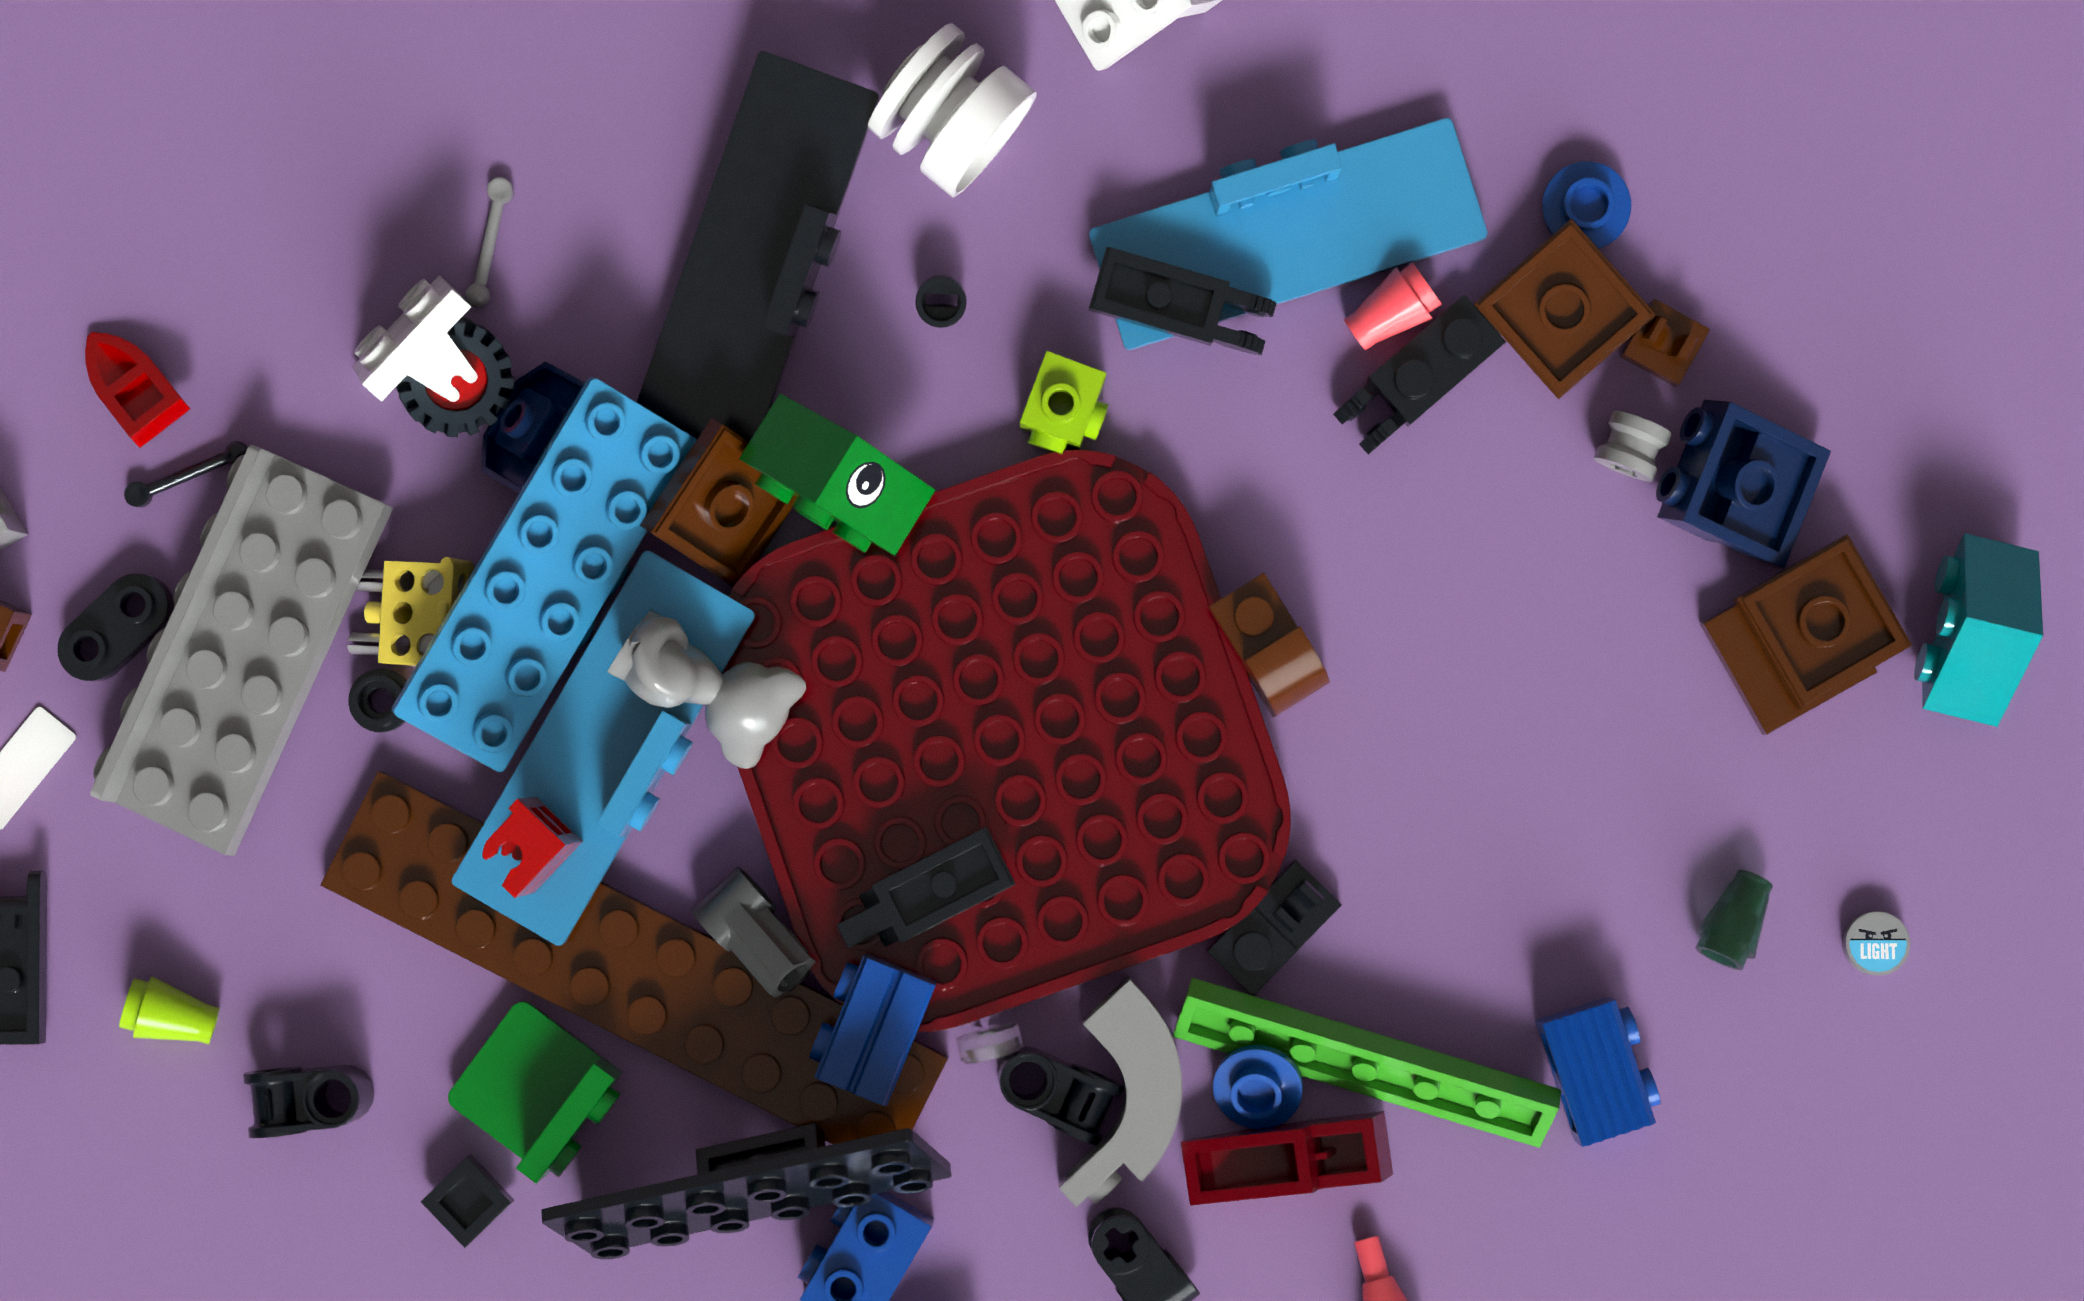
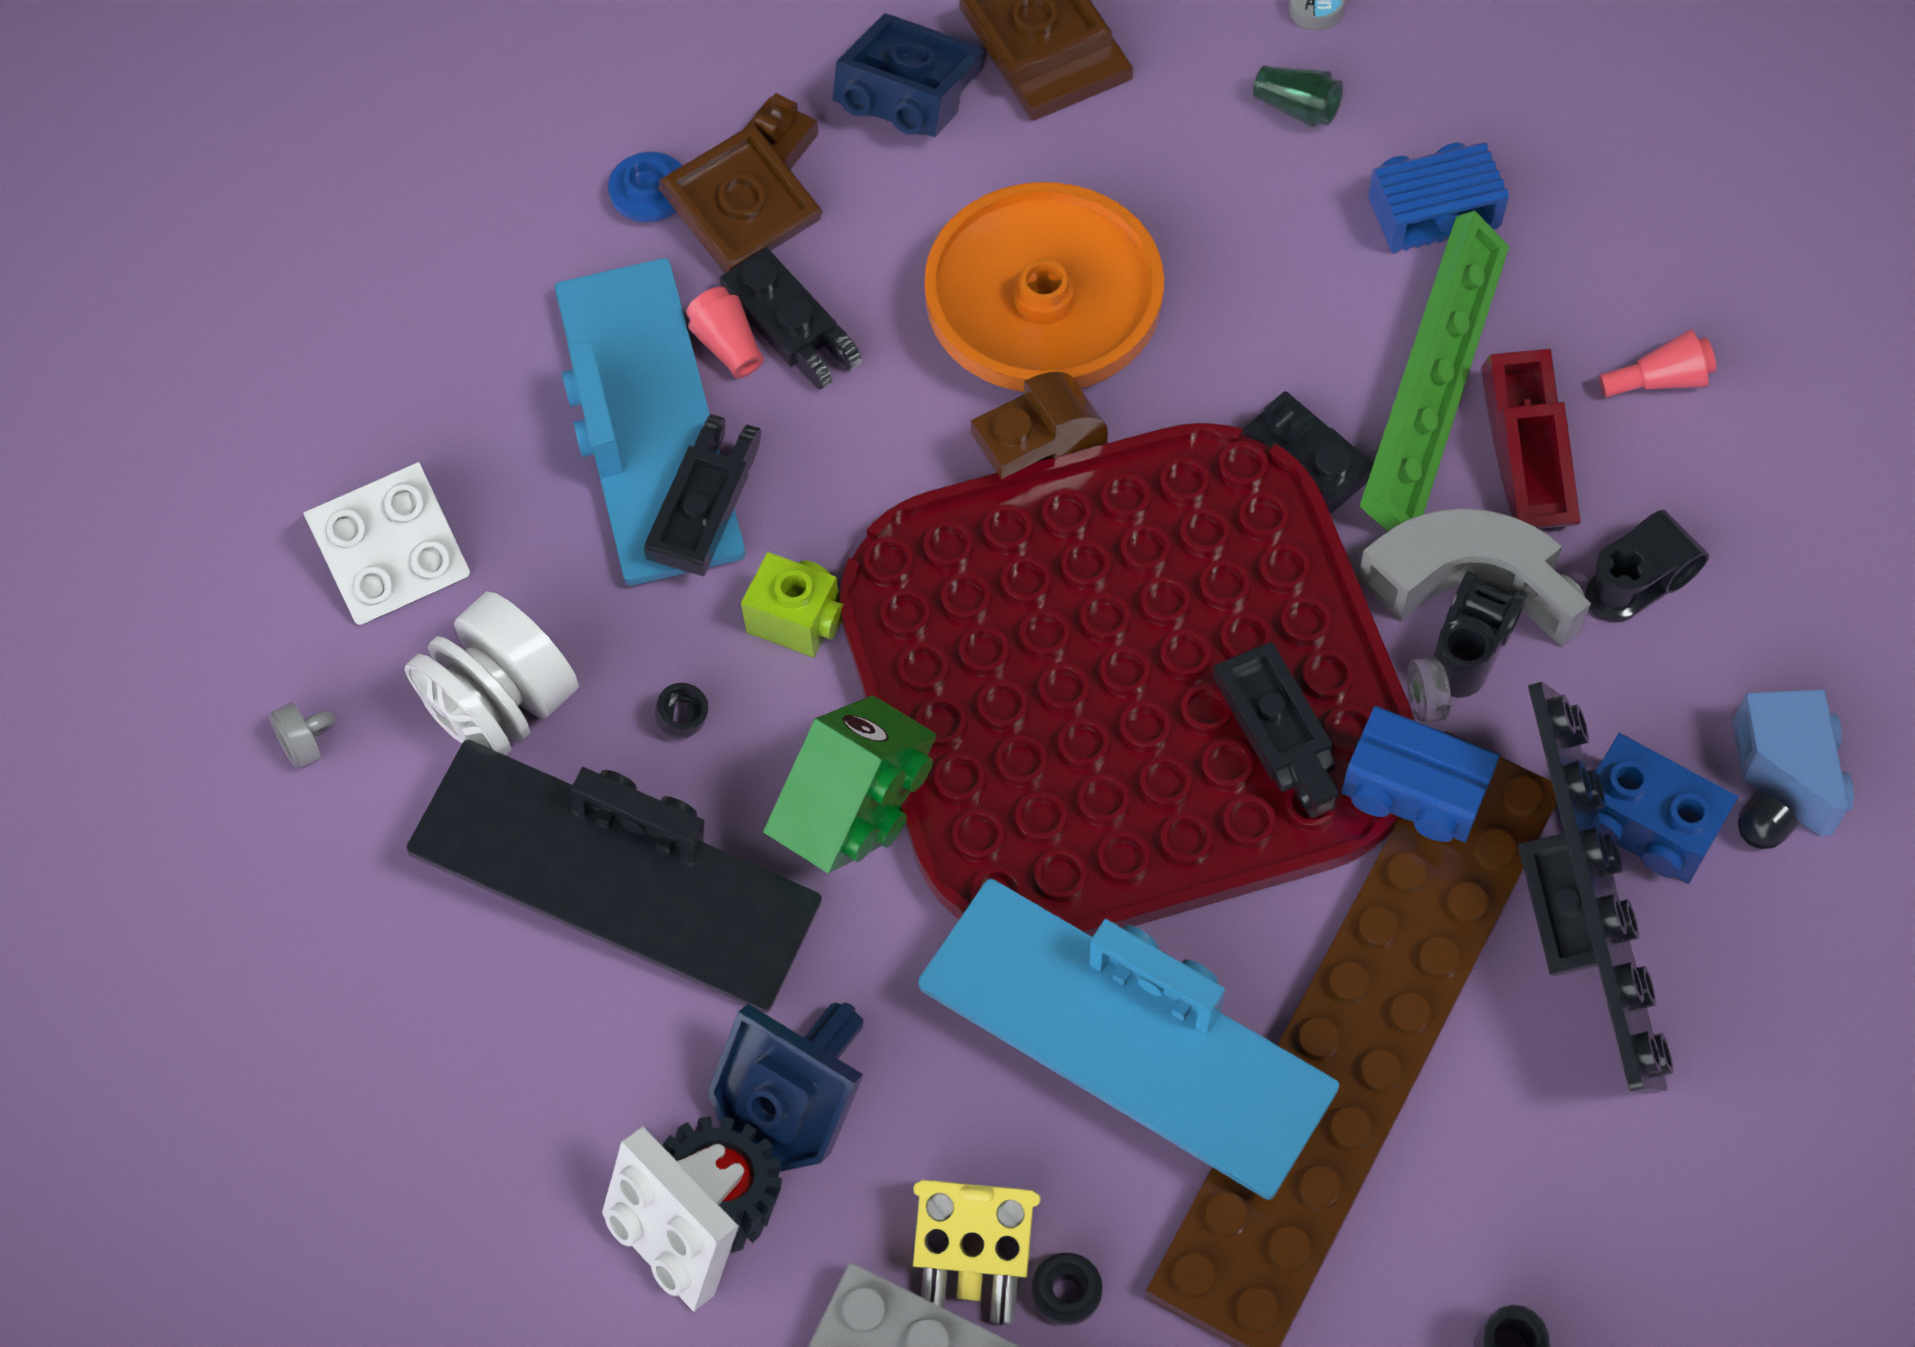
camera: 85 degrees left, 25 degrees down
dark azure bracket [392,377,697,772] -> none
black plate [420,1154,515,1248] -> none
green bracket [448,1001,623,1184] -> none
light grey hinge [465,178,514,308] -> none
red hinge [482,797,583,898] -> none
light grey animal [607,609,806,769] -> none
reddish brown tile [640,418,797,587] -> none
dark grey piece [691,867,816,998] -> none
blue piece [1213,1045,1303,1129] -> none
light grey wheel [1593,410,1672,482] -> none
none -> orange dish [924,182,1164,392]

